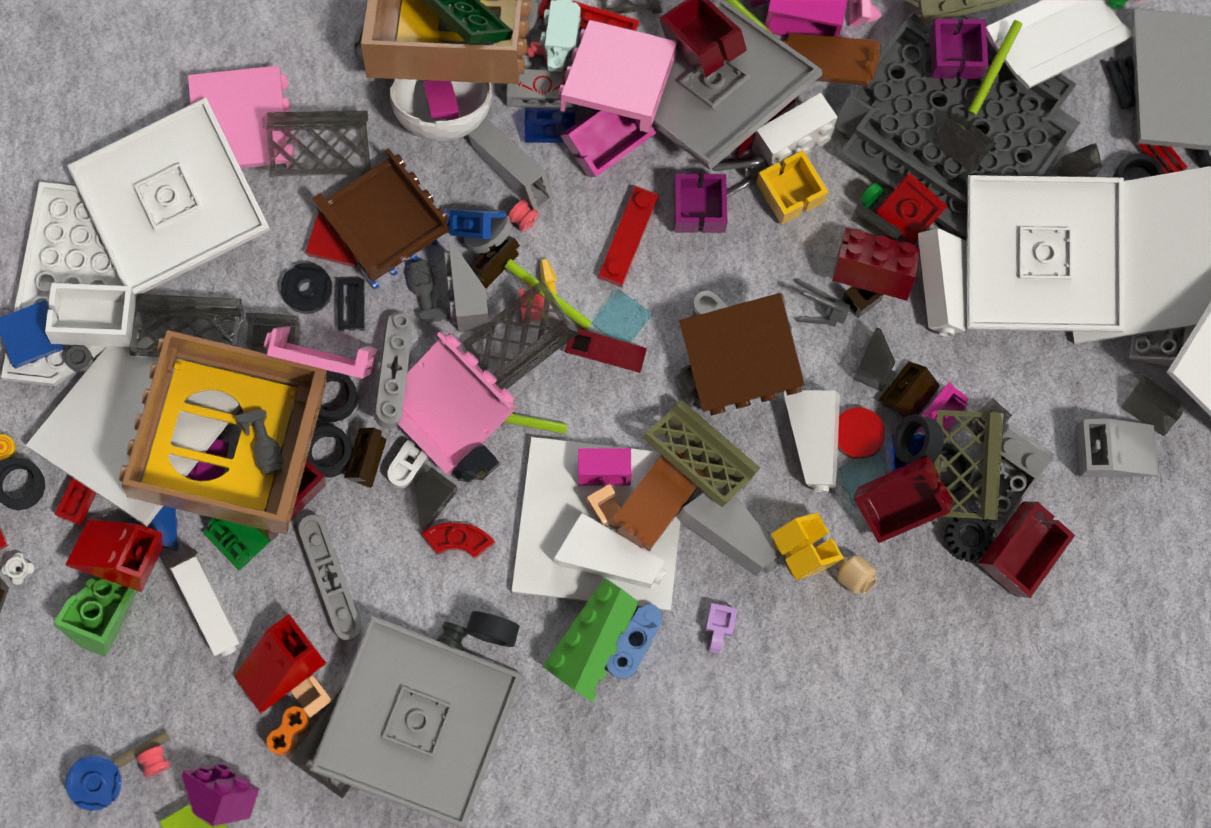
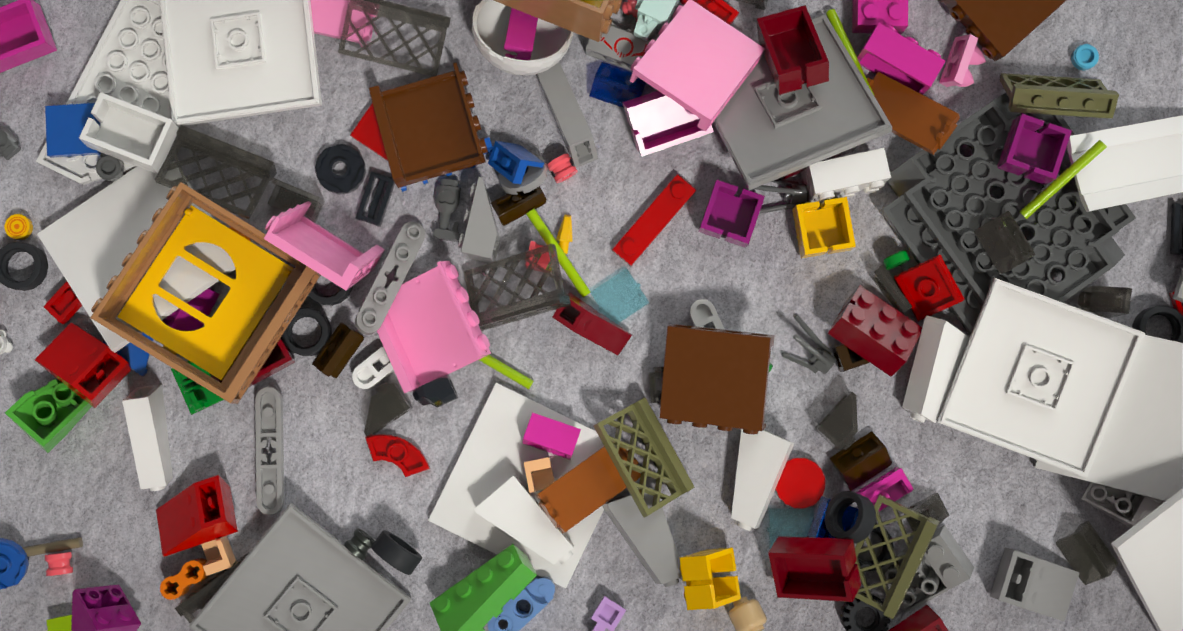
camera: 25 degrees right, 10 degrees up
dark grey piece [236,410,284,475] -> none

